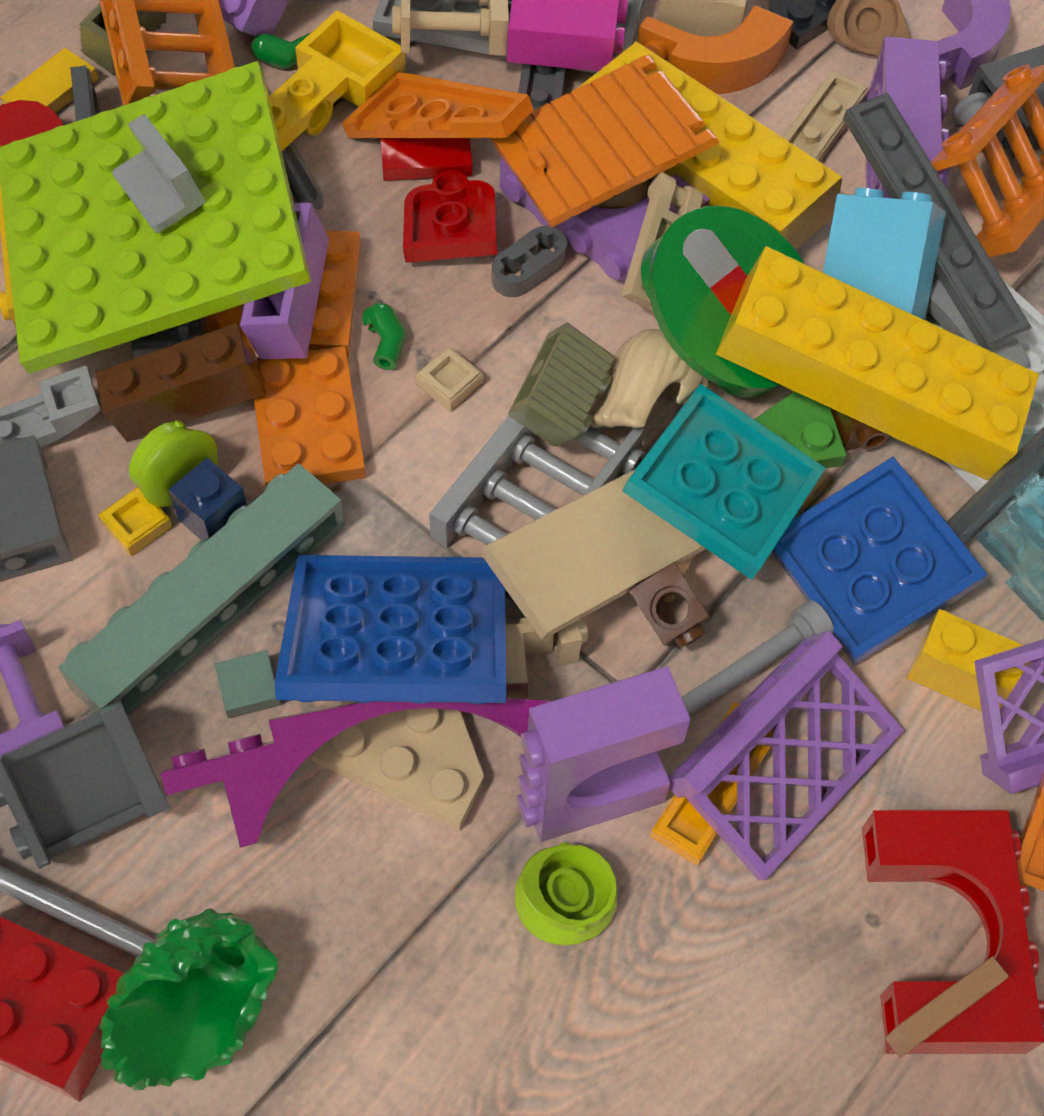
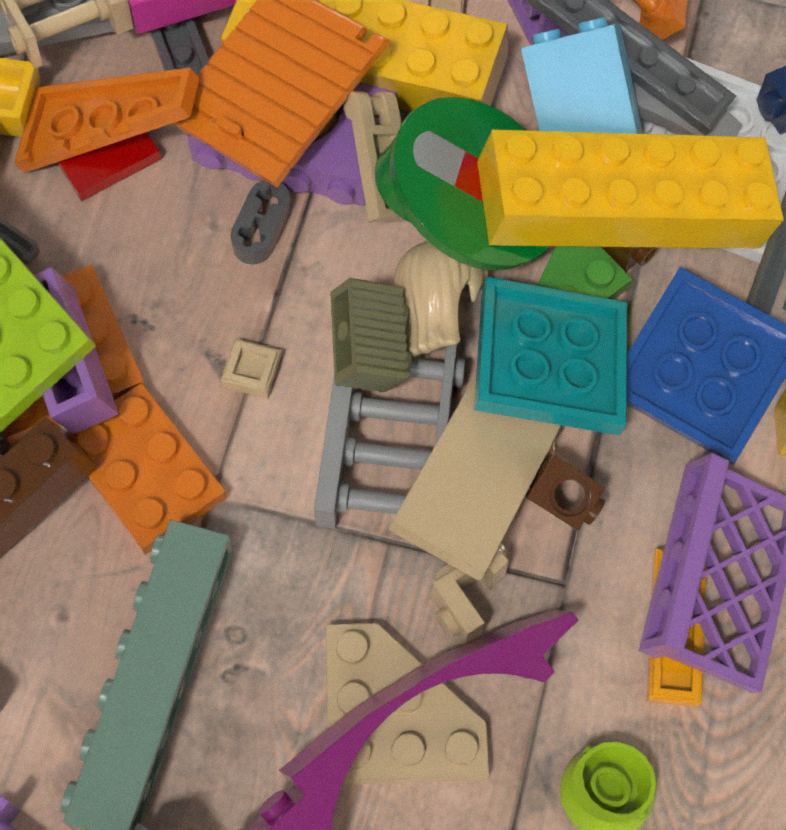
camera: 25 degrees left, 5 degrees up
yellow tile [98,487,172,557] -> none
lime piece [129,420,218,507] -> none
dark blue brick [169,458,247,540] -> none
sand green tile [214,650,281,718] -> none
blue plate [275,555,506,704] -> none
green arm [362,302,407,370] -> none
red plate [403,170,498,263] -> none
medium lavender arch [516,666,691,842] -> none
light grey piece [681,600,834,717] -> none

